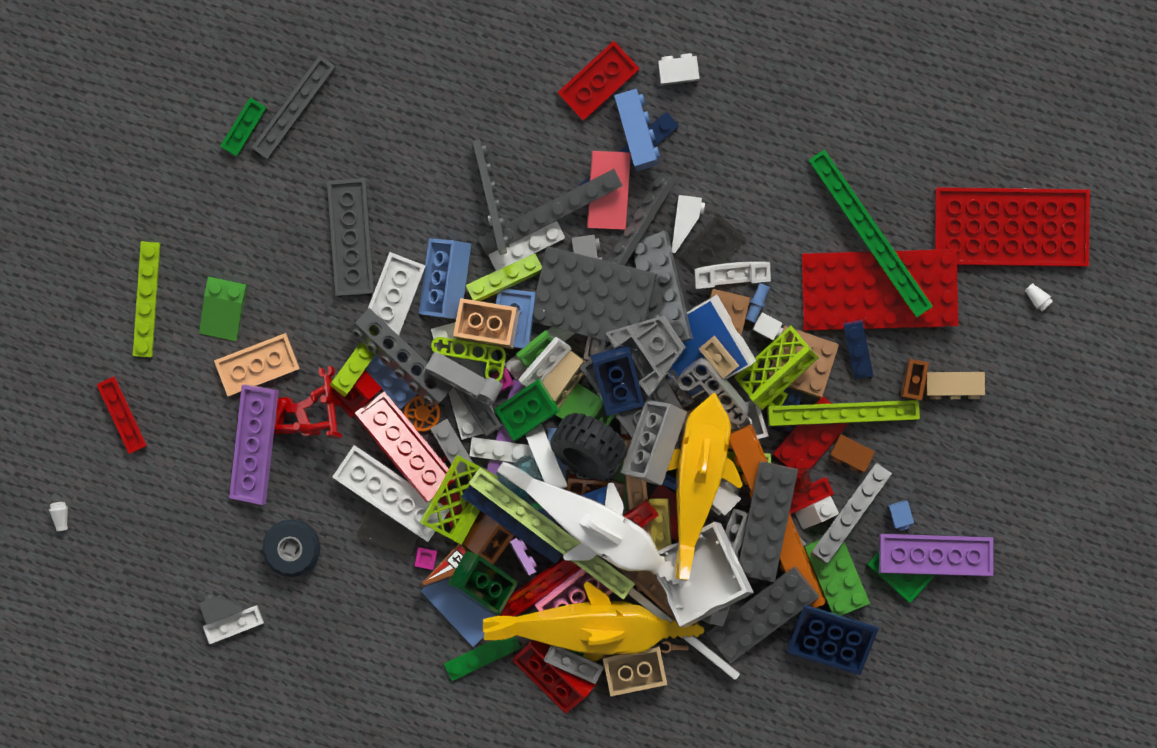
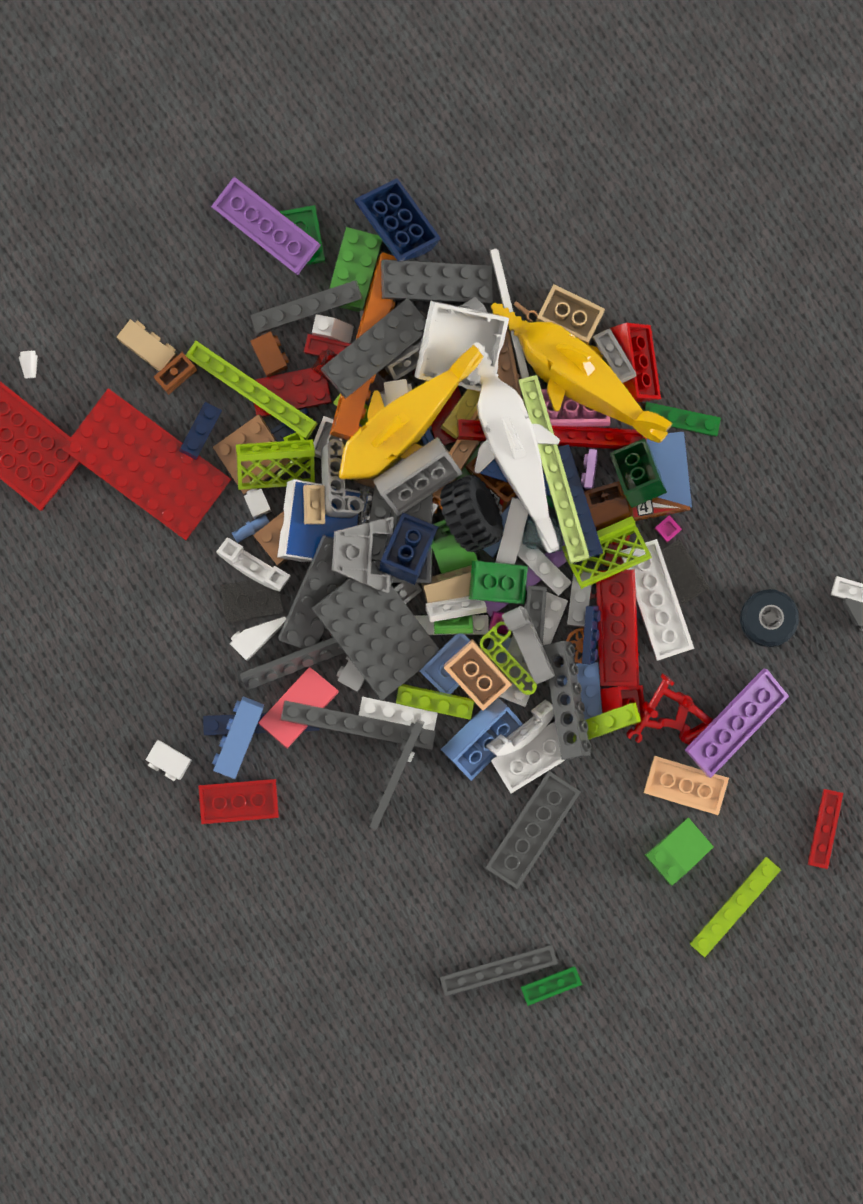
camera: 145 degrees left, 5 degrees down
green plate [809,149,933,318] -> none
medium blue brick [887,500,914,531] -> none
none -> white slope [486,699,554,756]
none -> dark blue plate [582,605,601,665]

